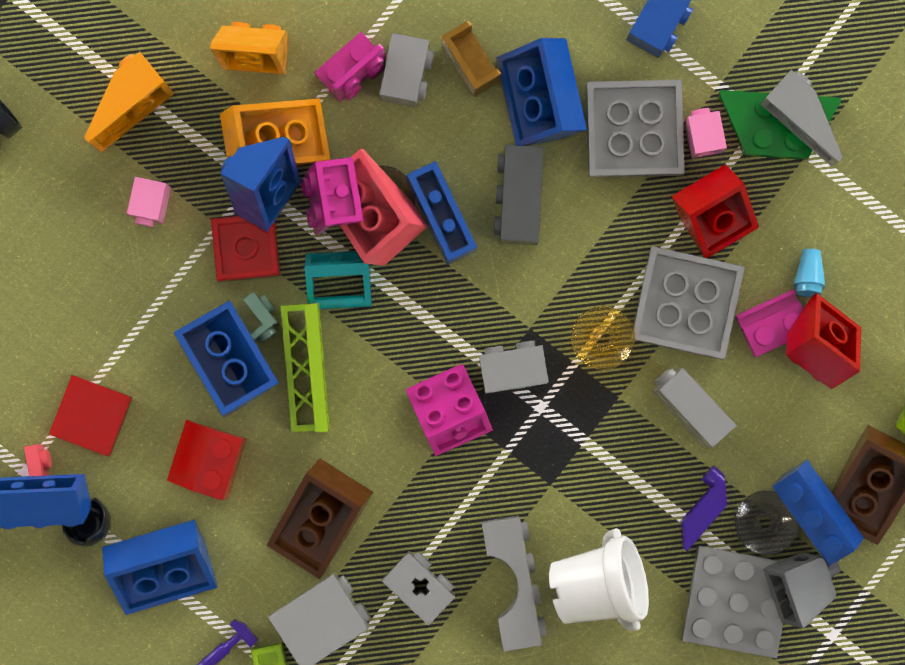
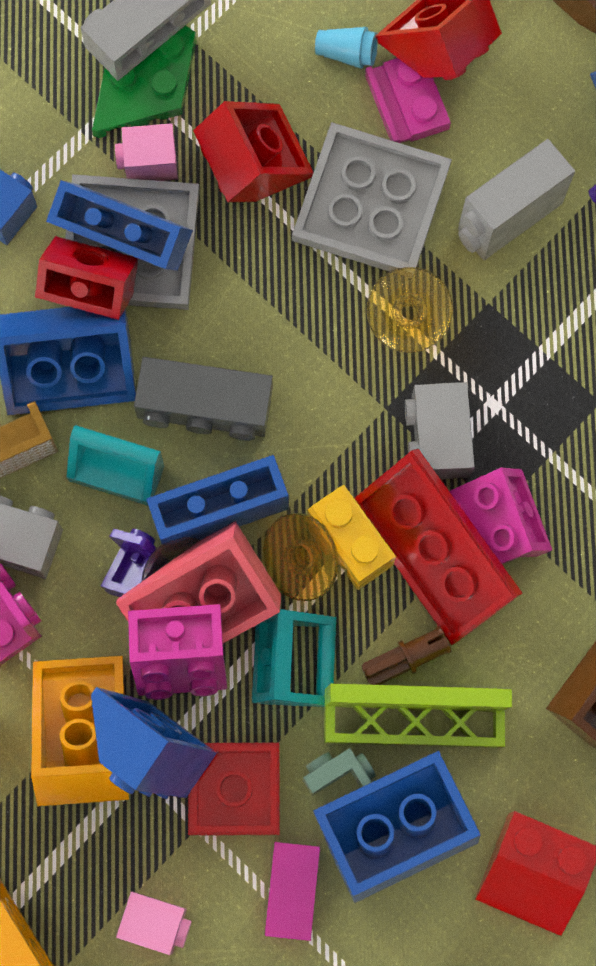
camera: 85 degrees left, 10 degrees down
none -> red brick [35,236,139,320]
none -> blue brick [46,180,193,271]
none -> teal tile [66,425,165,506]
none -> dark purple bracket [101,529,167,597]
none -> clear yellow dish [263,513,338,601]
none -> dark pink tile [265,842,320,941]
none -> yellow brick [307,485,396,590]
none -> red tile [354,449,523,645]
none -> reddish brown axle [362,626,452,685]

